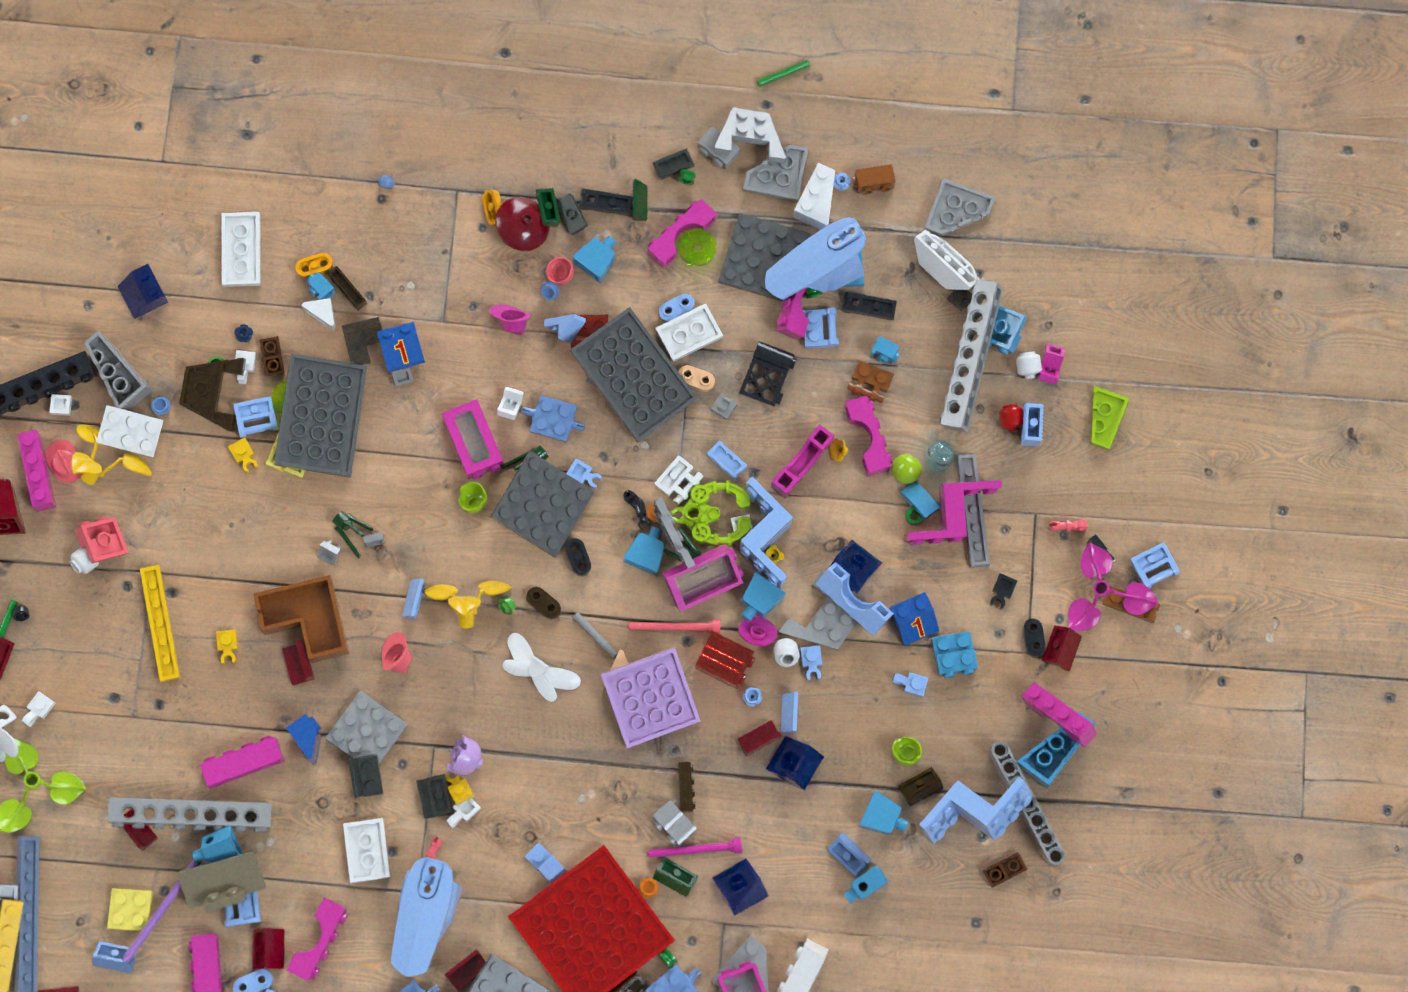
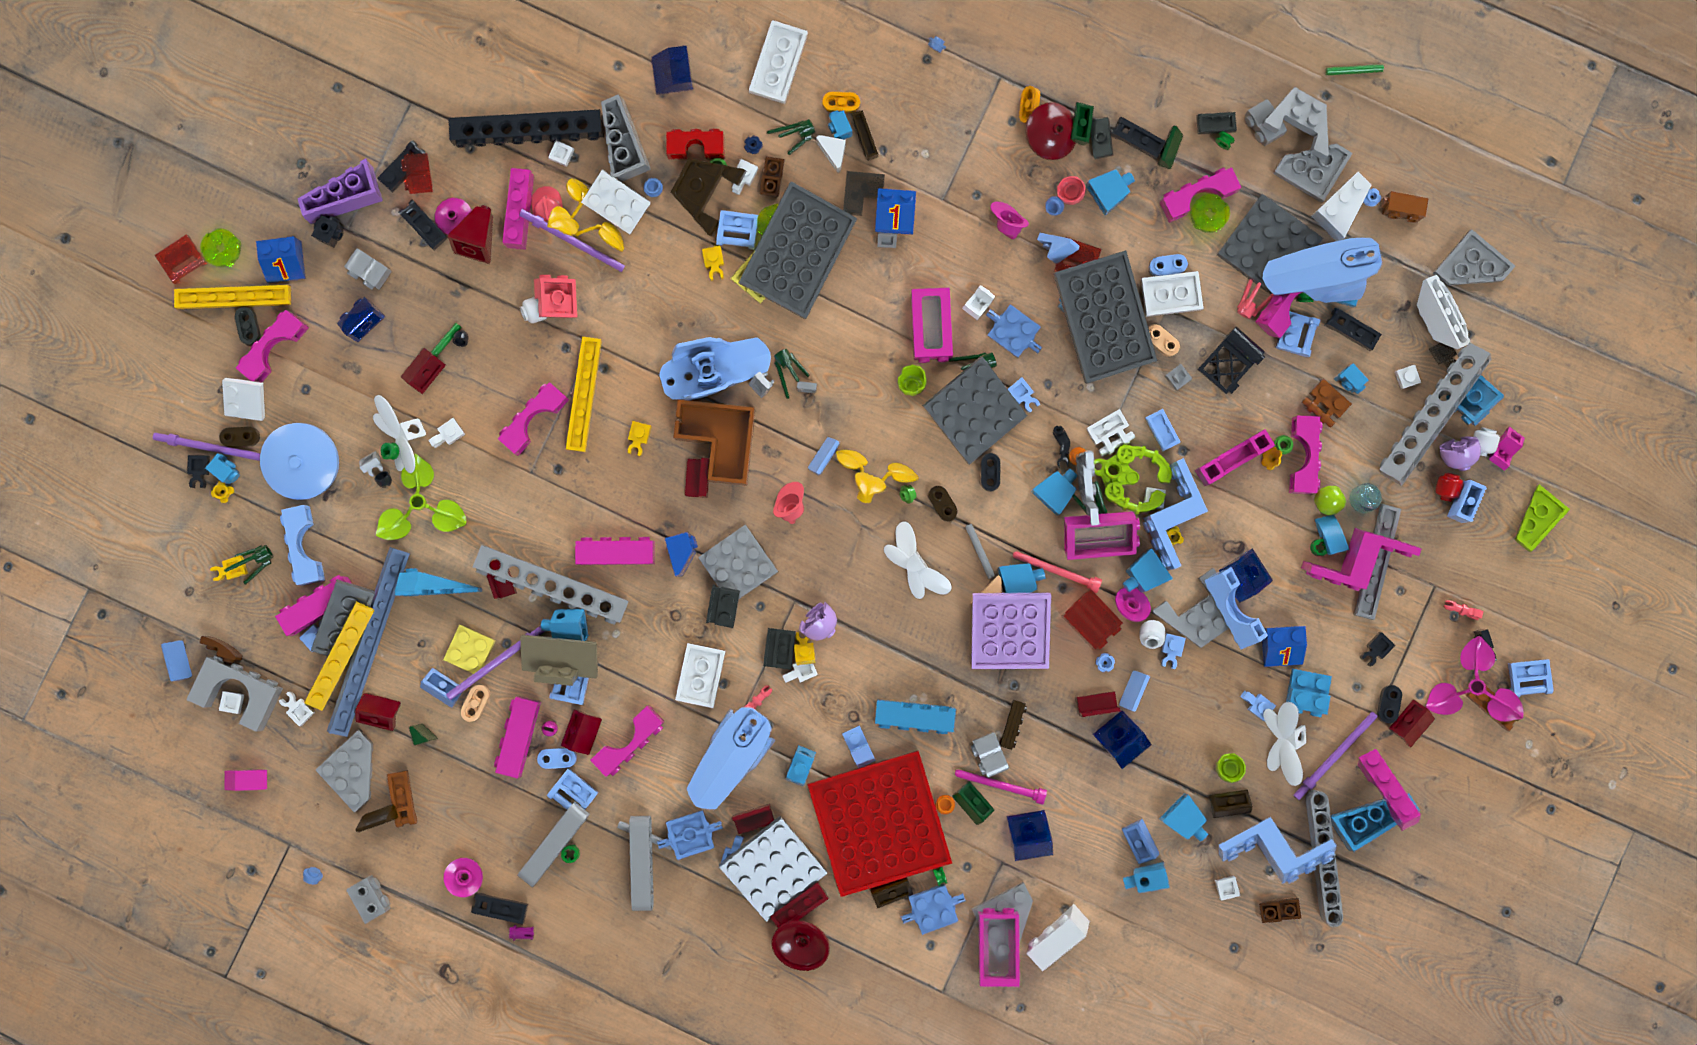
camera: 25 degrees right, 10 degrees up
none -> dark azure wedge [395,568,482,596]
none -> light nougat plate [461,685,490,722]
none -> dark pink arch [498,382,569,456]
none -> medium lavender bar [519,209,625,272]
none -> dark pink hinge [542,721,558,737]
none -> light blue piece [659,337,771,401]
none -> red arch [666,129,725,160]
none -> dark green plant [767,119,815,155]
none -> dark azure torso [785,745,816,786]
none -> dark azure wedge [875,700,956,734]
none -> dark azure torso [998,563,1046,593]
none -> white plate [1215,876,1240,901]
none -> coral plant [1237,279,1274,319]
none -> white piece [1263,702,1306,786]
none -> bright green plate [1274,435,1293,455]
none -> medium lavender bar [1293,712,1378,800]
none -> white plate [1395,365,1421,389]
none -> lavender cylinder [1439,436,1481,471]

